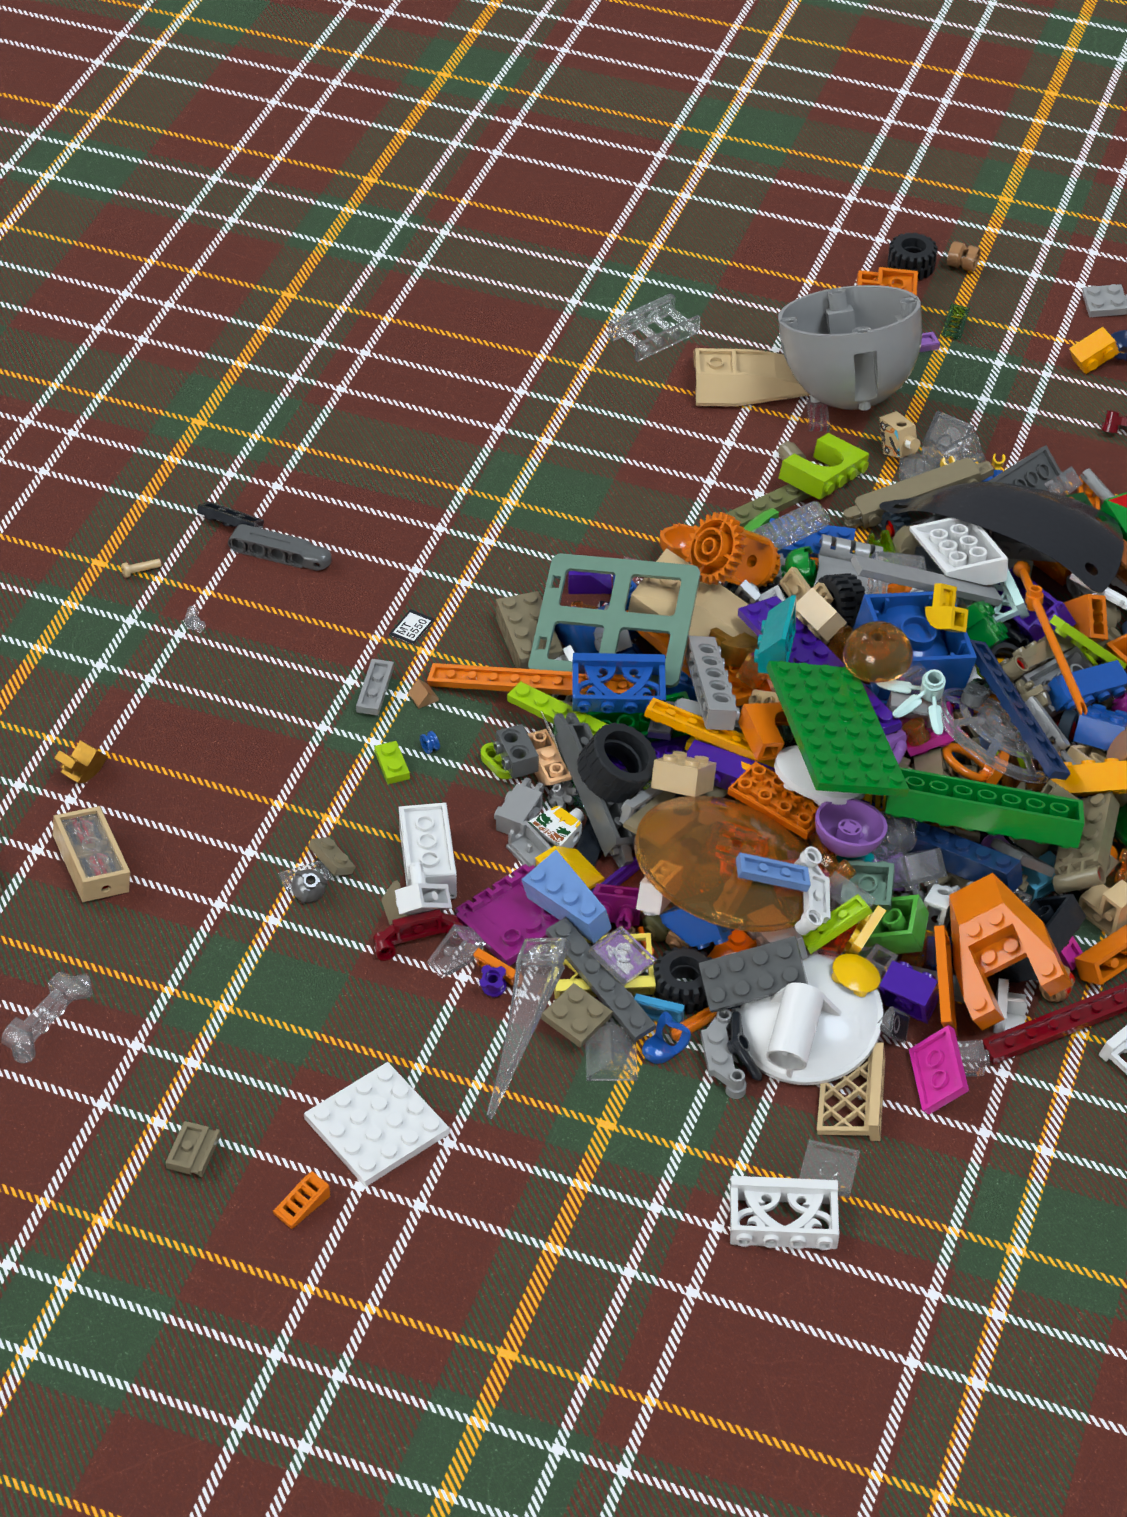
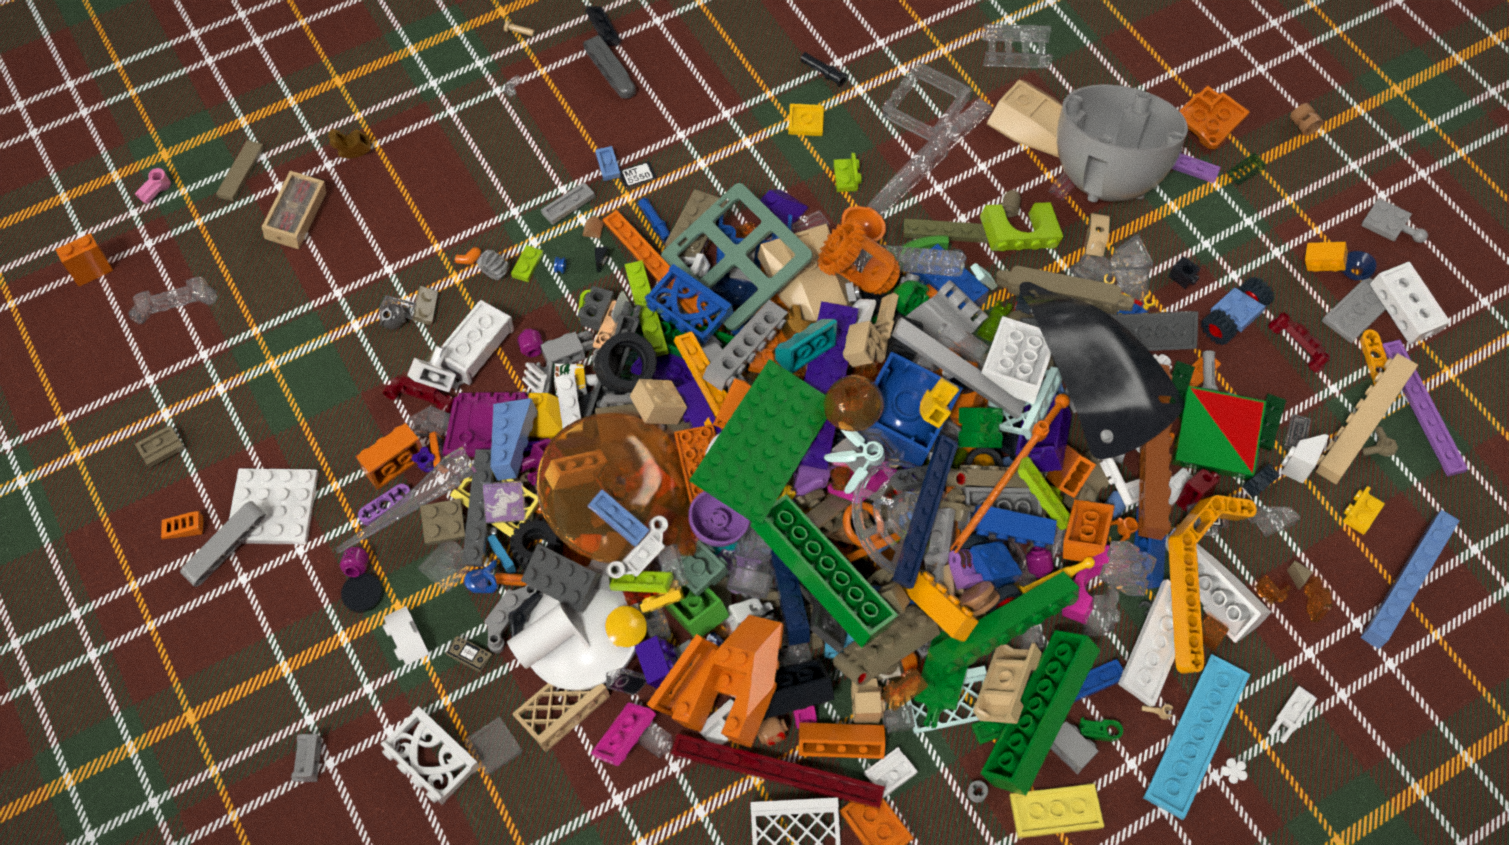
camera: 40 degrees right, 15 degrees up
black tyre [887,233,938,280] -> none
clear brick [1044,466,1083,496] -> none
none -> light grey beam [180,501,267,587]
none -> light grey hinge [291,734,322,782]
none -> magenta head [340,547,369,577]
none -> black tile [341,573,383,613]
none -> orange brick [356,423,422,490]
none -> medium lavender beam [358,484,412,526]
none -> white brick [383,606,429,665]
none -> tile [446,636,492,673]
none -> orange arm [455,247,481,265]
none -> light grey gear [477,249,509,280]
none -> magenta head [517,329,544,357]
none -> white tile [522,362,547,393]
none -> white plate [555,375,583,434]
none -> black slope [594,246,609,273]
none -> medium blue plate [595,146,621,181]
none -> blue pin [638,198,670,243]
none -> yellow tile [788,104,824,136]
none -> black pin [800,52,848,87]
none -> lime bracket [833,153,861,192]
none -> clear slope [867,98,993,216]
none -> clear window [882,62,972,144]
none -> medium lavender leg [948,549,984,590]
none -> light aqua plate [970,263,997,290]
none -> black brick [1168,256,1201,289]
none -> plate [1201,277,1274,345]

